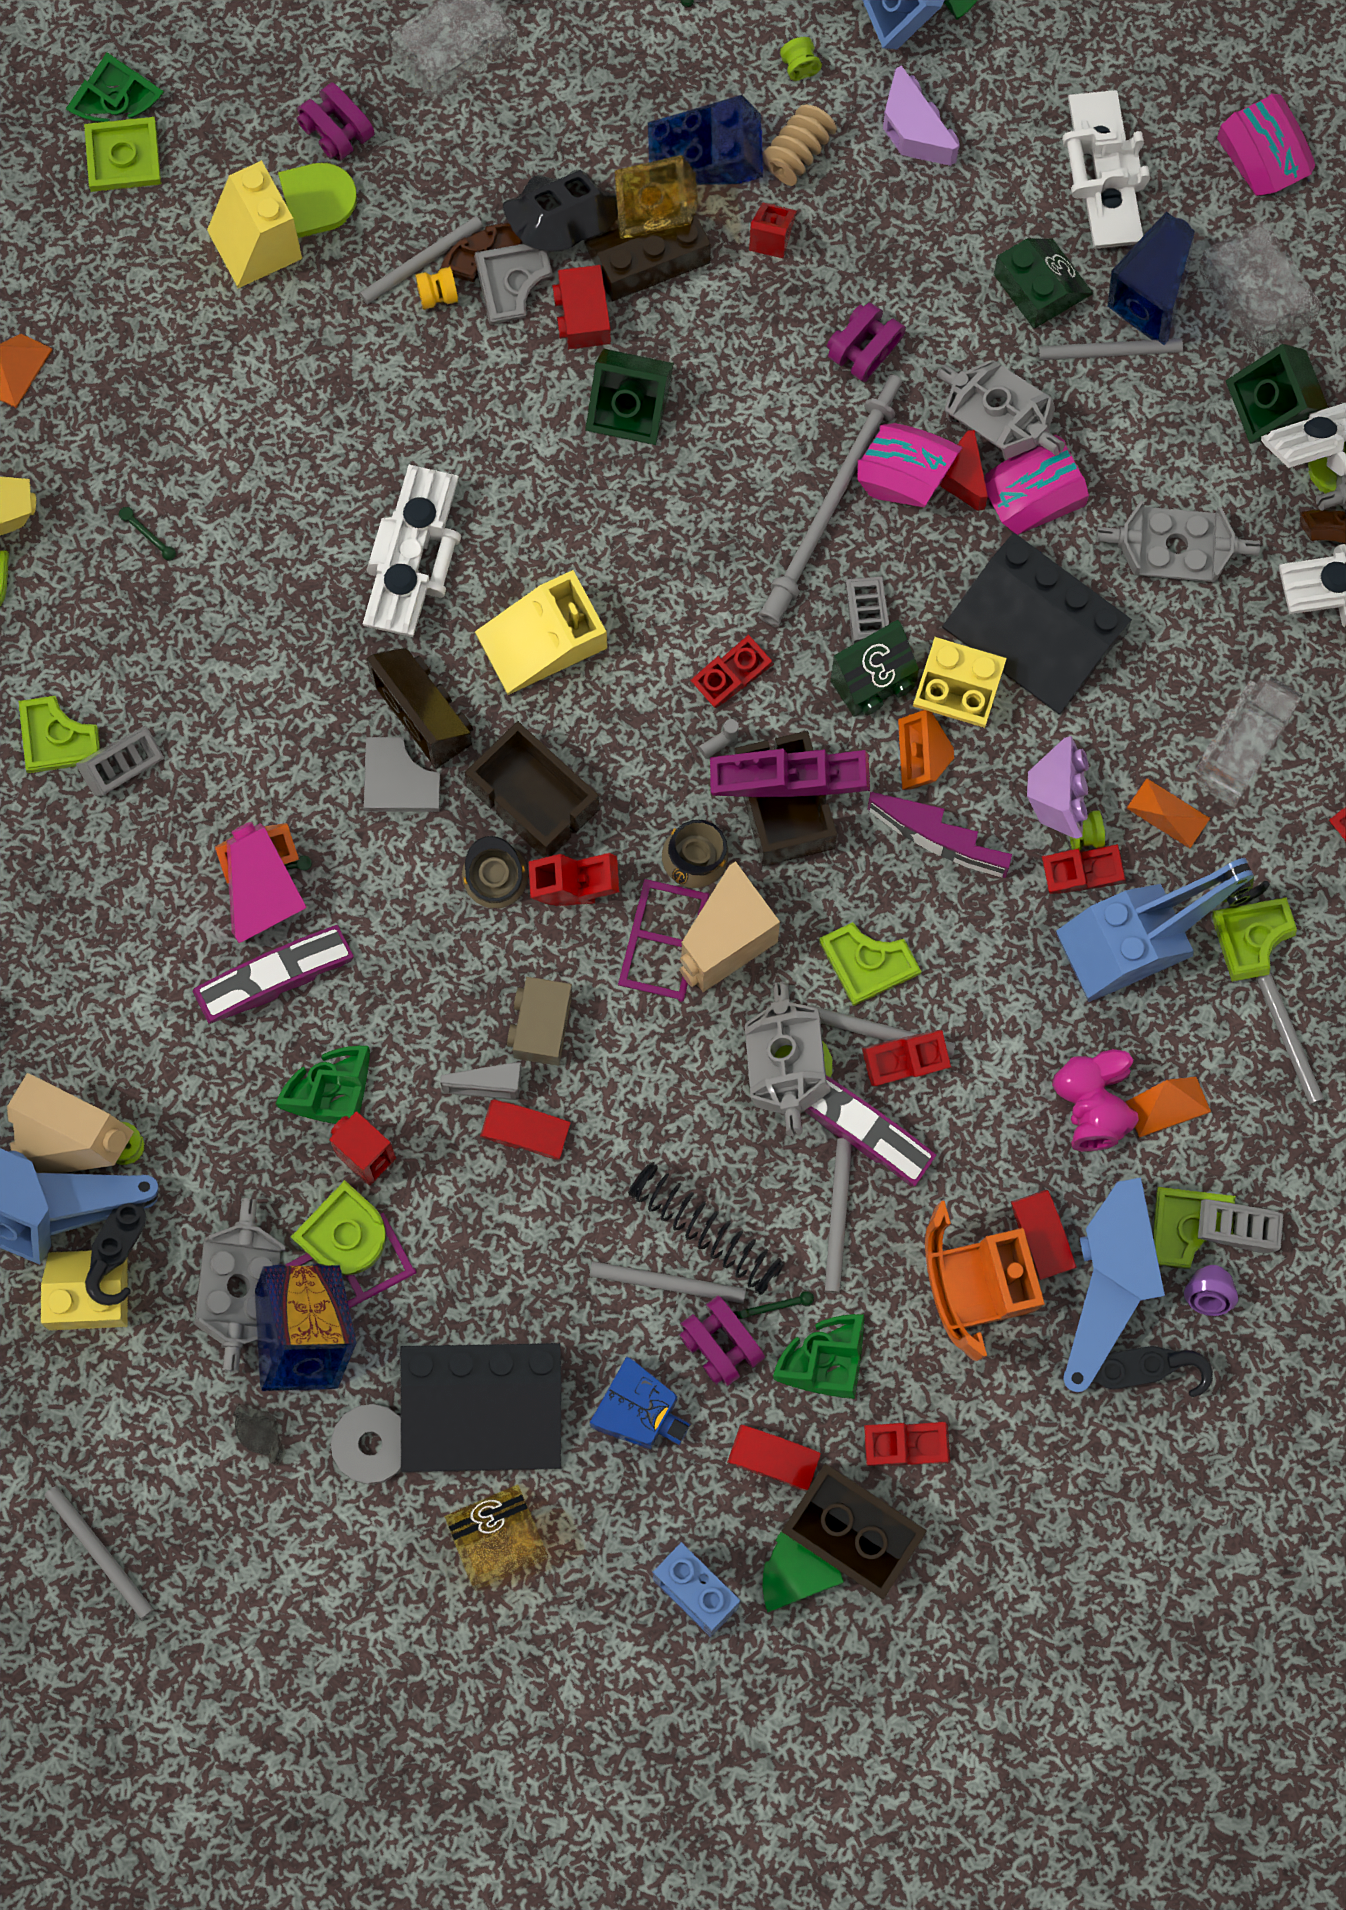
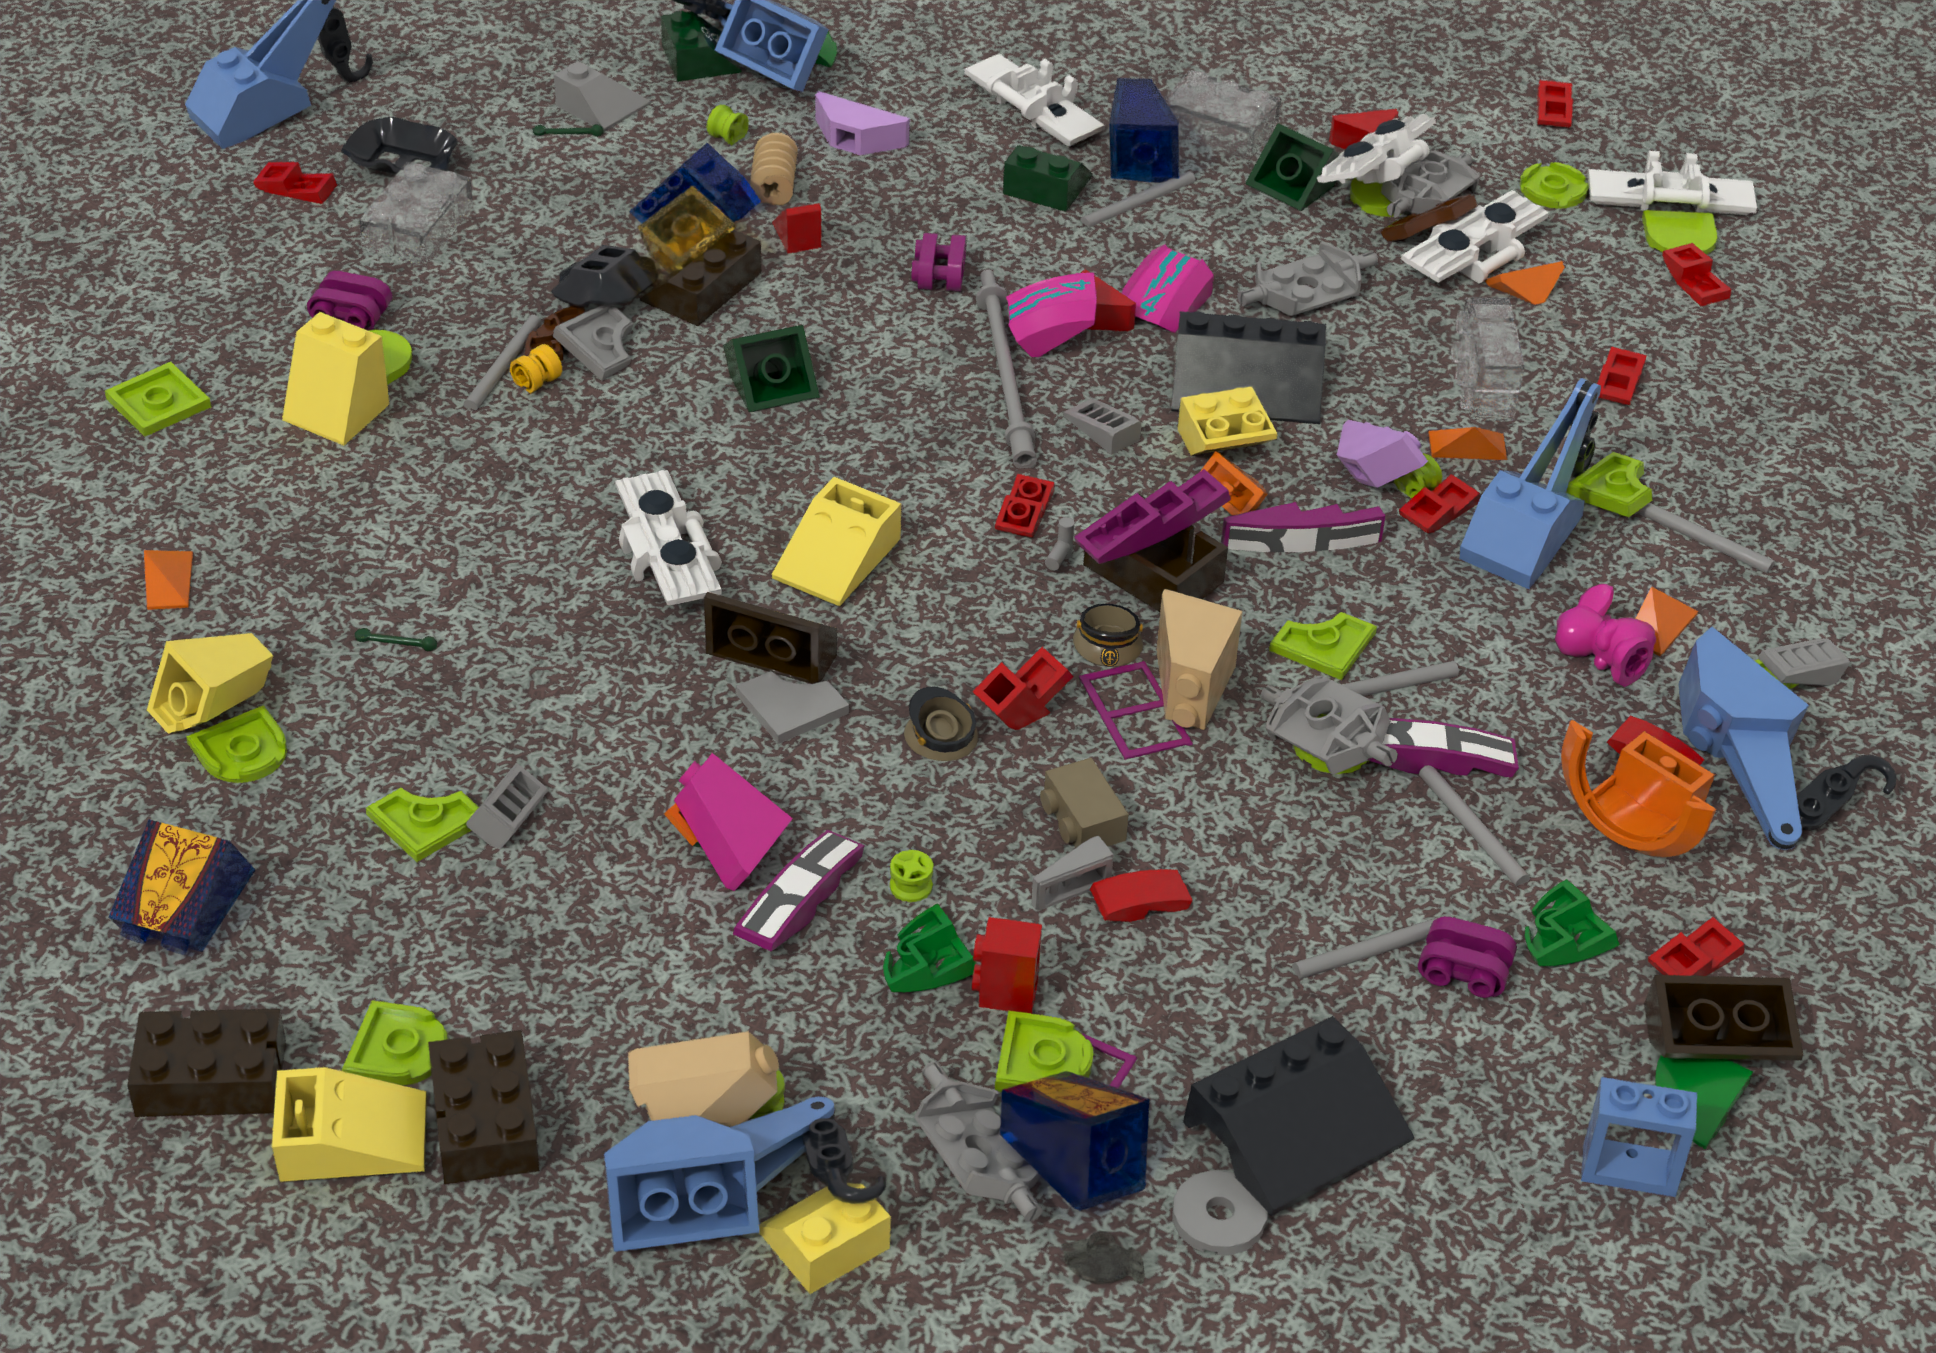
camera: 35 degrees left, 30 degrees down
green brick [66,52,164,122] -> none
clear yellow slope [444,1484,549,1591] -> none
dark brown piece [464,721,600,858] -> none
red brick [552,265,611,350] -> none
blue torso [590,1357,691,1450] -> none
black piece [628,1162,785,1296] -> none
red slope [727,1425,821,1491] -> none
dark green hinge [733,1291,814,1319] -> none
dark green slope [830,620,919,717] -> none
red slope [862,1030,951,1086] -> none
light grey plate [937,360,1065,459] -> none
medium lavender cone [1184,1265,1238,1316] -> none
dark pink slope [1217,93,1316,196] -> none
none -> lime wheel [889,850,934,902]

